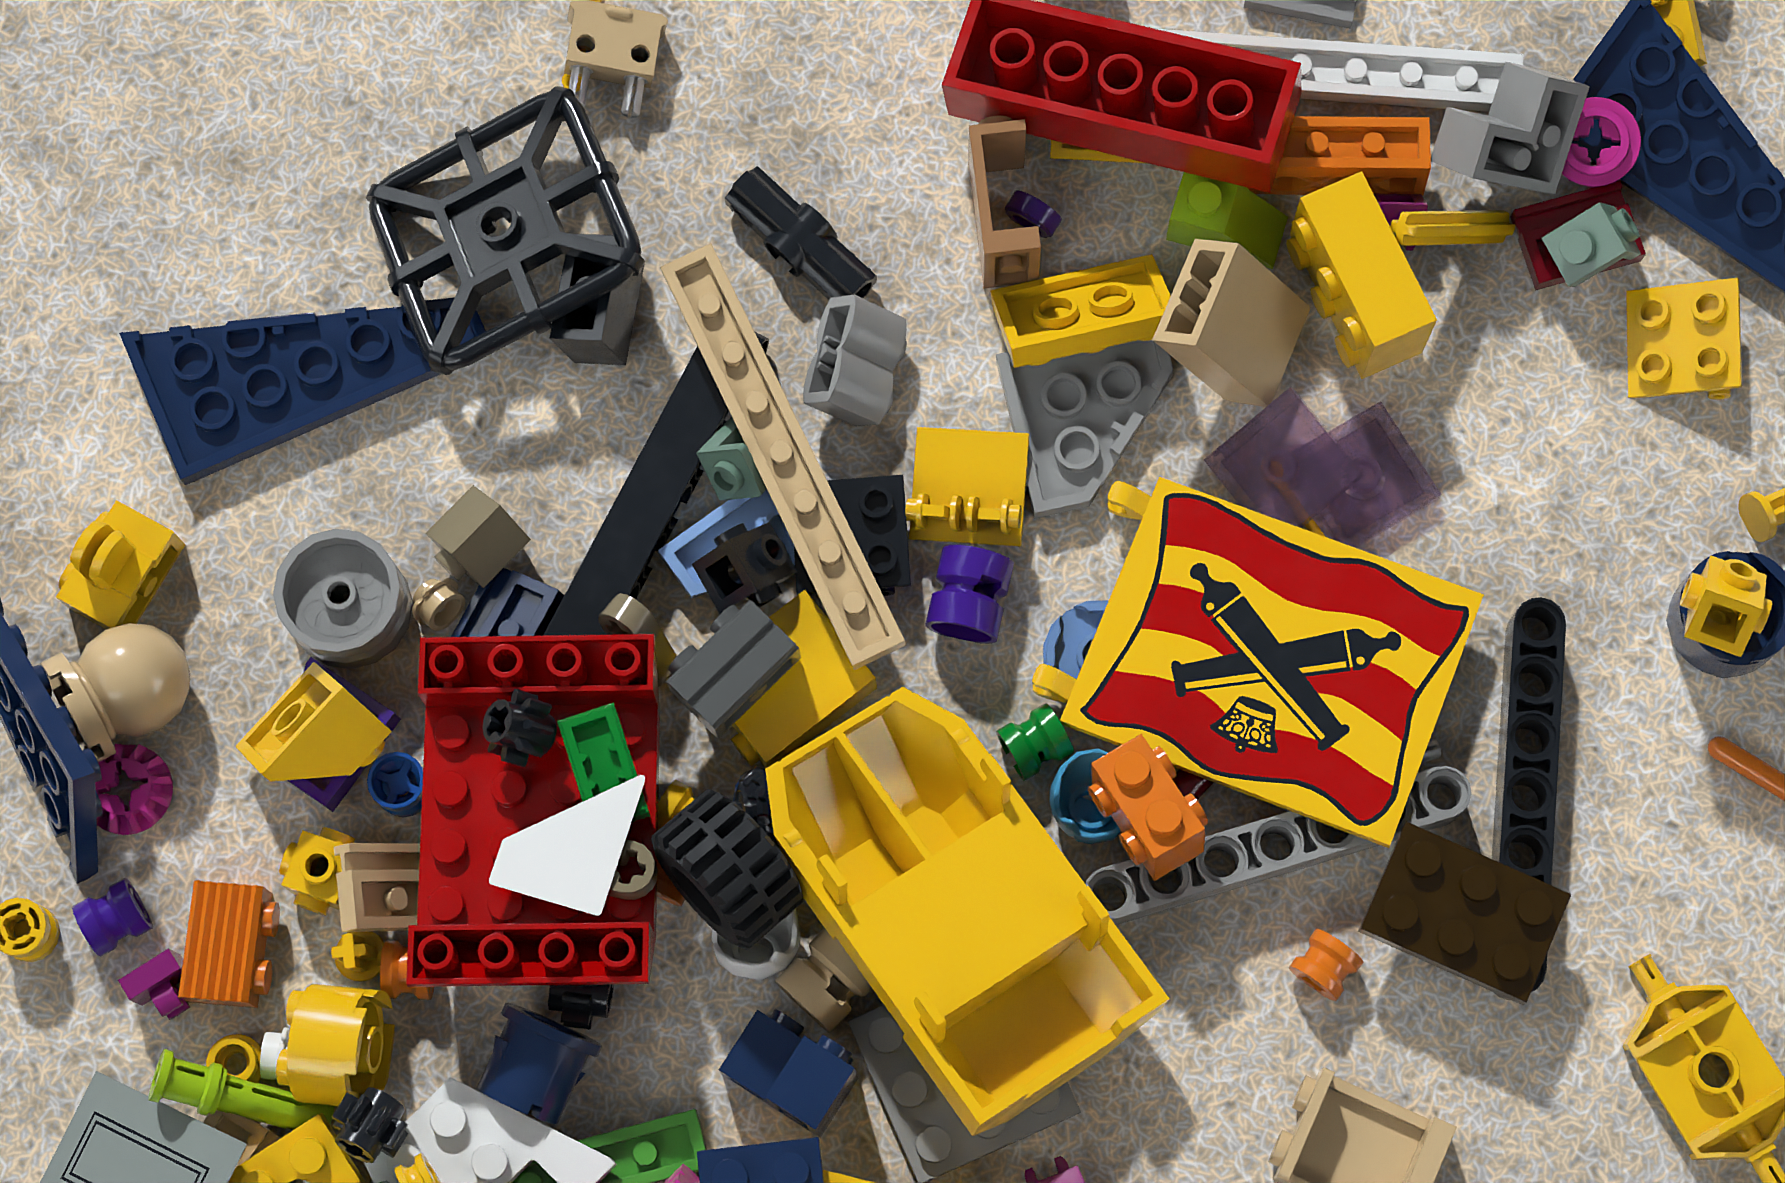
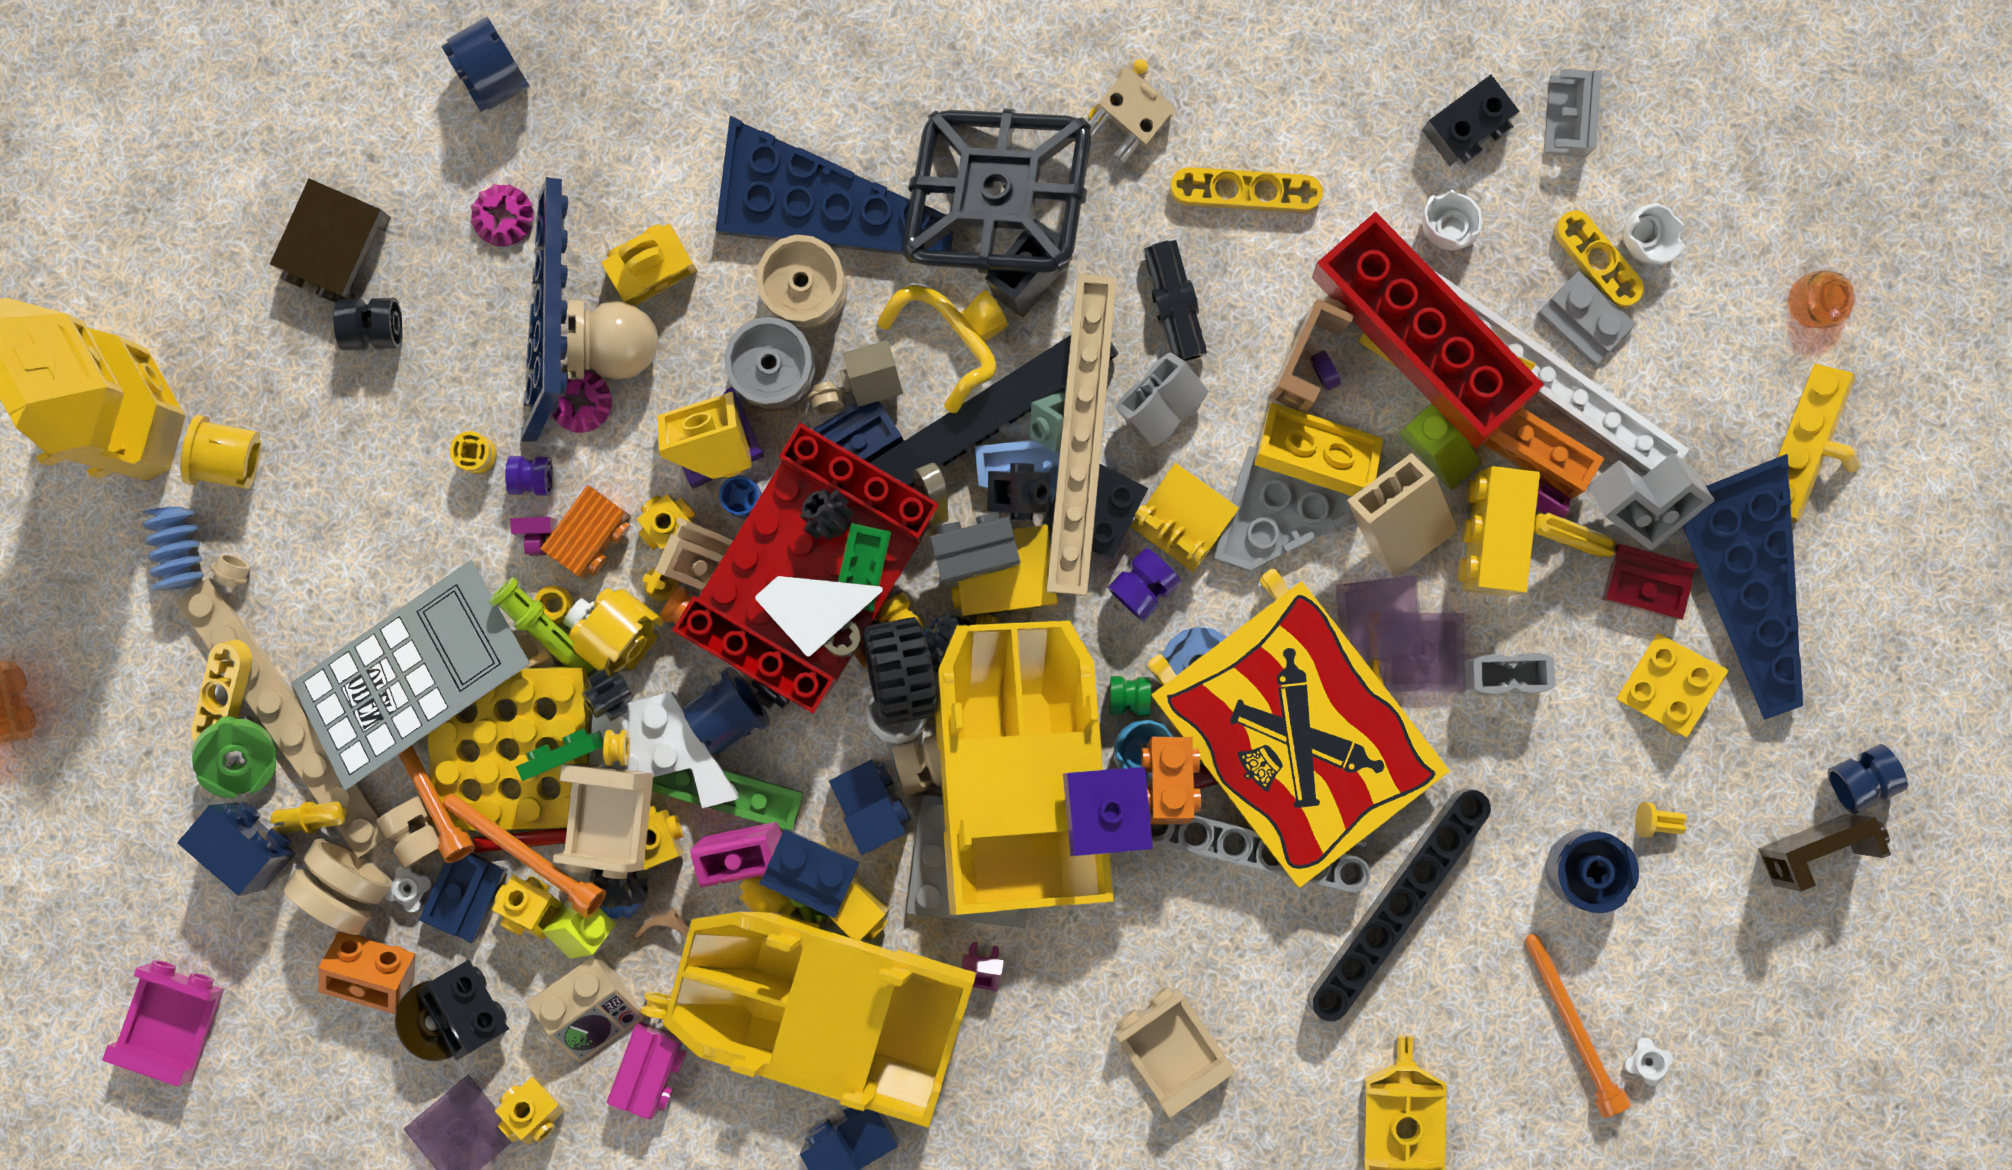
camera: 25 degrees right, 10 degrees up
orange wheel [1288,928,1364,1001] -> none
dark brown plate [1358,821,1572,1005] -> none
sand green bracket [1542,202,1641,287] -> none
dark pink gear [1562,97,1641,188] -> none
yellow brick [1680,555,1772,657] -> none
none -> tan wheel [756,235,848,331]
none -> yellow piece [877,285,1009,413]
none -> dark purple plate [1063,767,1153,856]
none -> yellow beam [1170,167,1323,213]
none -> light grey brick [1463,653,1555,695]

